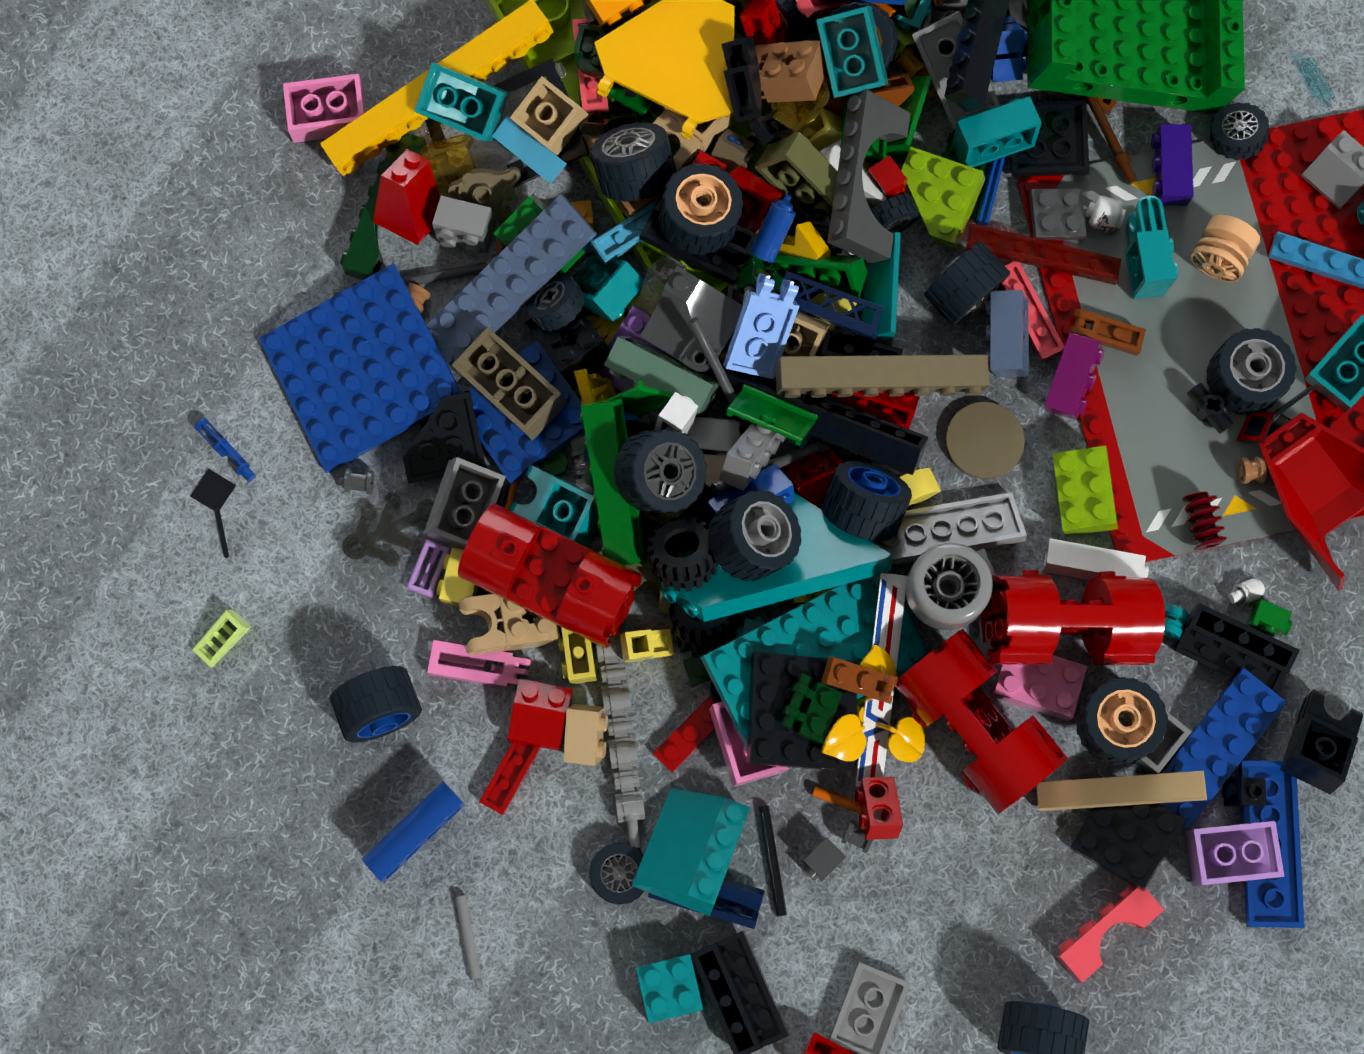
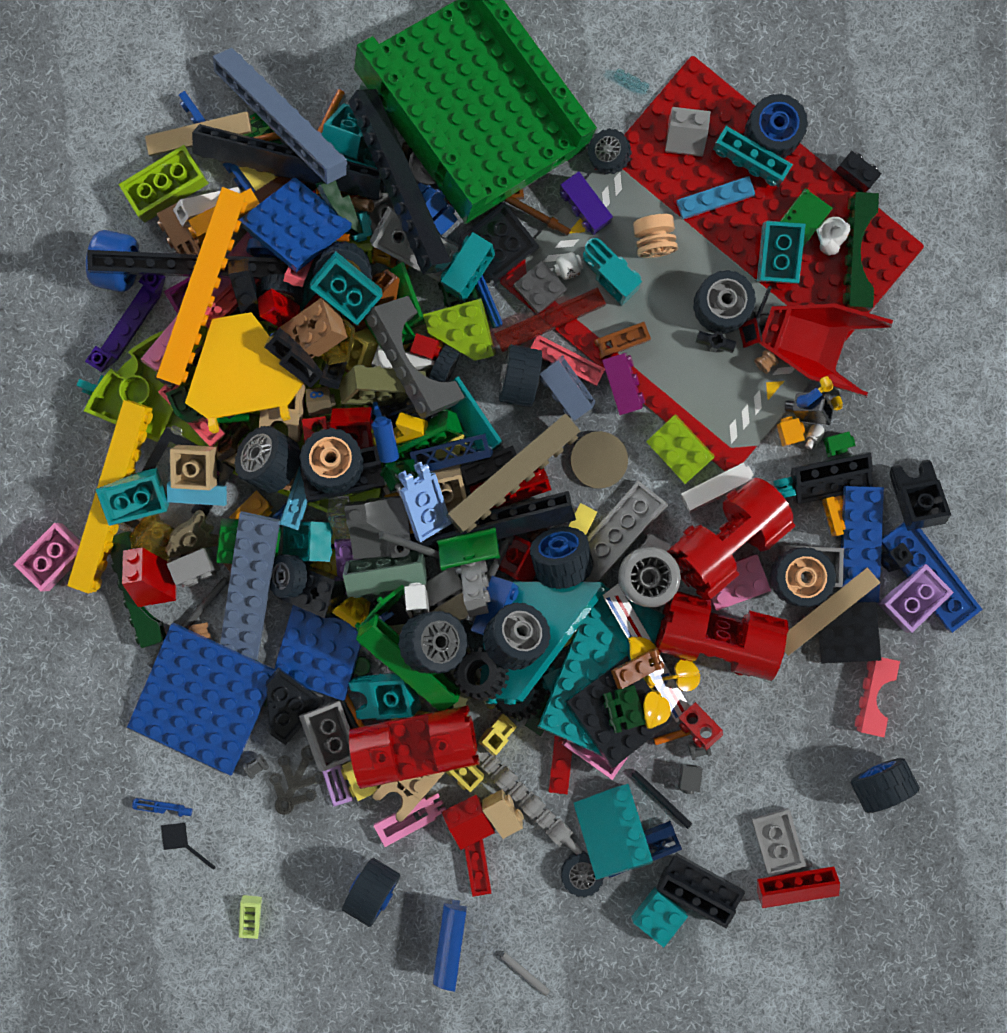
camera: 30 degrees left, 10 degrees up
dark tan brick [452,327,569,441] -> none
dark red piece [1182,492,1227,550] -> none
none -> light orange brick [777,416,805,447]
none -> black torso [785,376,843,425]
none -> light orange bracket [822,496,845,536]

